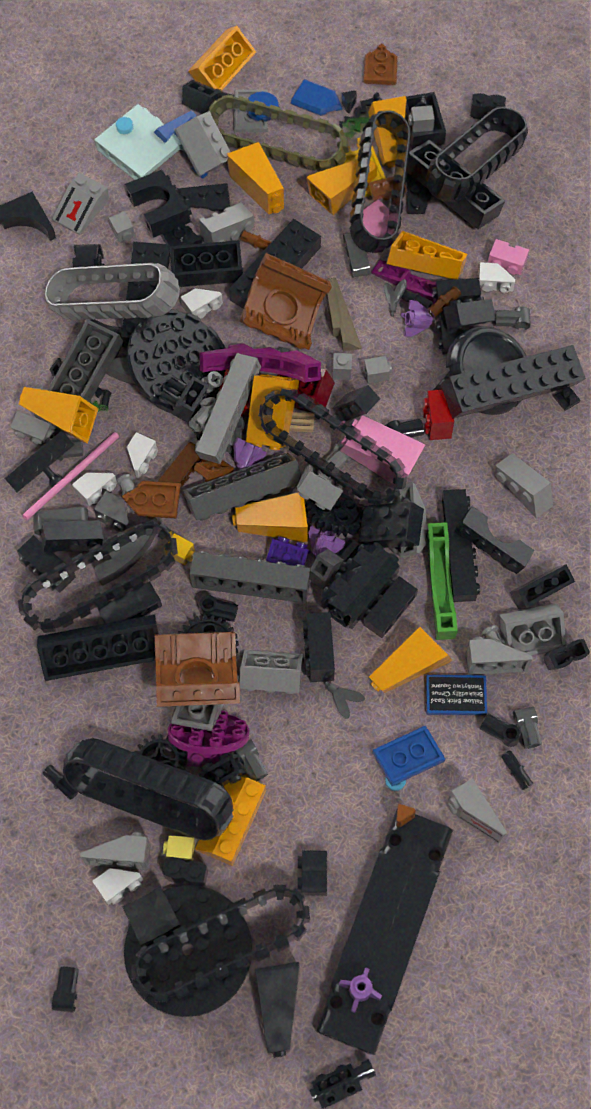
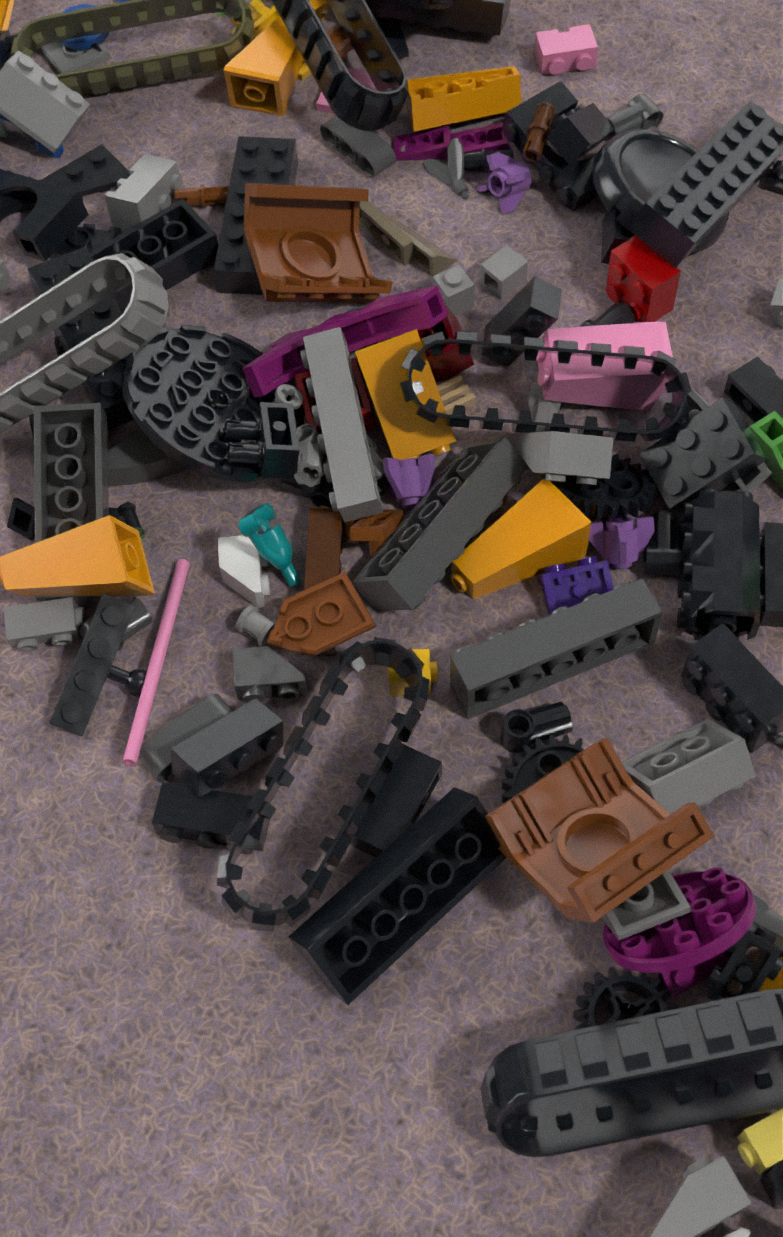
camera: 30 degrees left, 5 degrees down
black axle [43,765,78,799] -> none
white slope [72,473,117,506] -> none
dark grey slope [94,518,158,586] -> none
white slope [181,288,223,318] -> none
light orange slope [227,142,284,215] -> none
flat silver slope [310,549,343,590] -> none
white slope [478,262,515,293] -> none
none -> teal piece [239,503,301,588]

